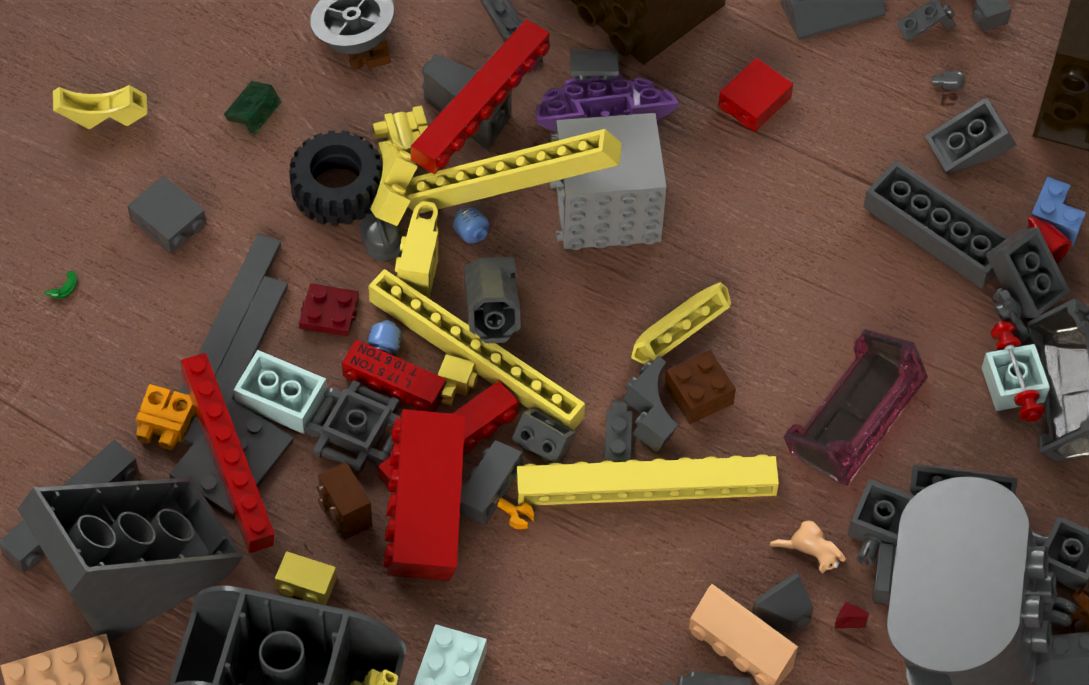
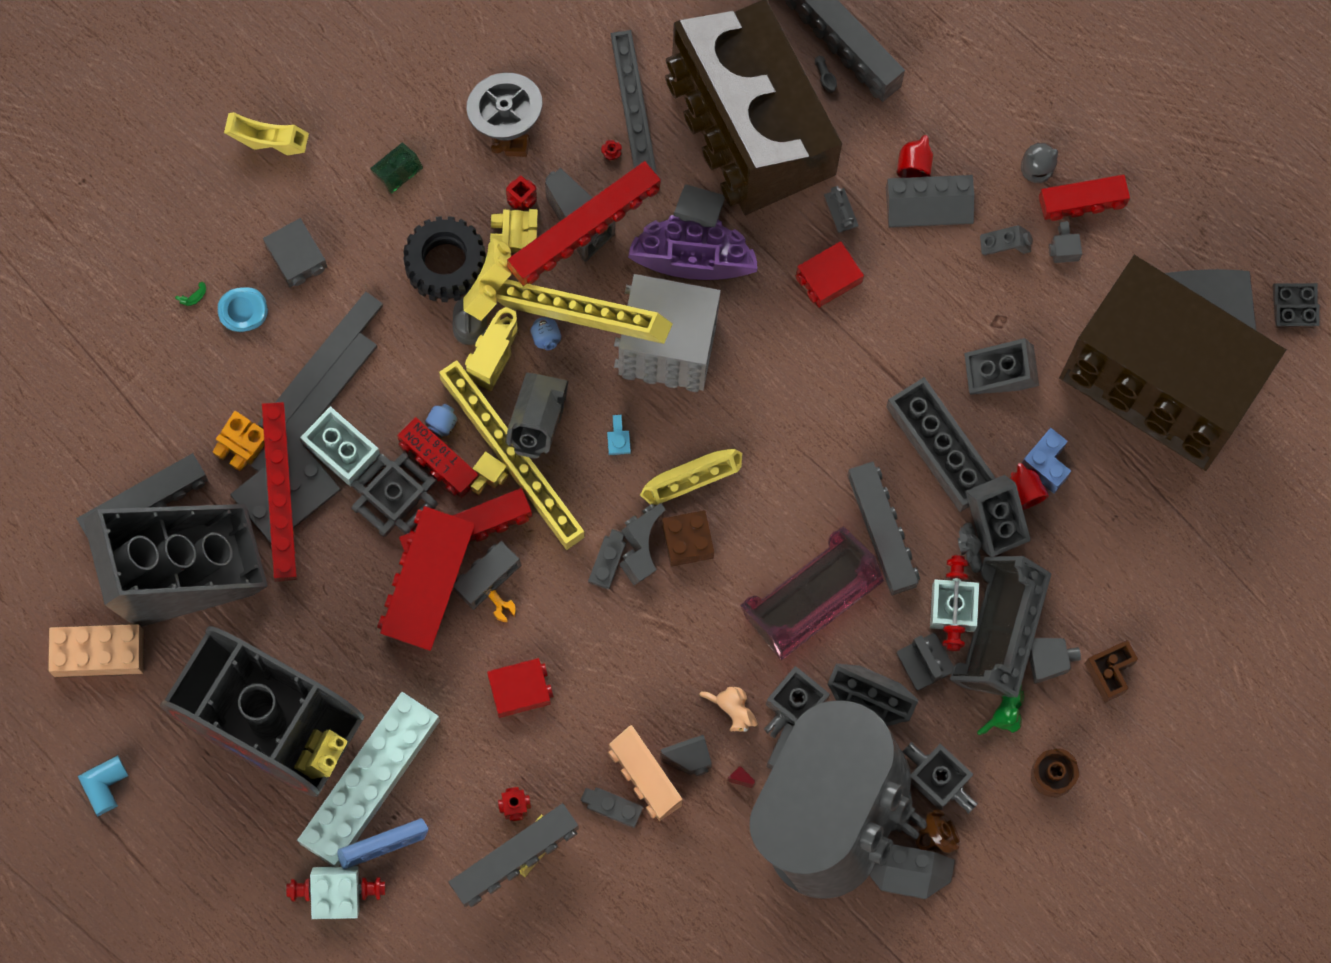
camera: 15 degrees right, 15 degrees up
light yellow brick [275,551,337,606] -> none
dark red plate [299,283,359,337] -> none
reddish brown brick [316,462,373,540] -> none
dark grey brick [512,407,576,463] -> none
light yellow brick [517,454,779,506] -> none
dark grey cylinder [932,71,965,90] -> none
none -> medium azure piece [218,287,268,332]
none -> red brick [487,658,554,718]
none -> red brick [506,175,537,211]
none -> red plate [601,140,622,160]
none -> medium azure plate [607,415,631,455]
none -> dark grey hinge [824,186,858,233]
none -> dark grey brick [847,462,920,596]
none -> dark grey bracket [896,633,954,691]

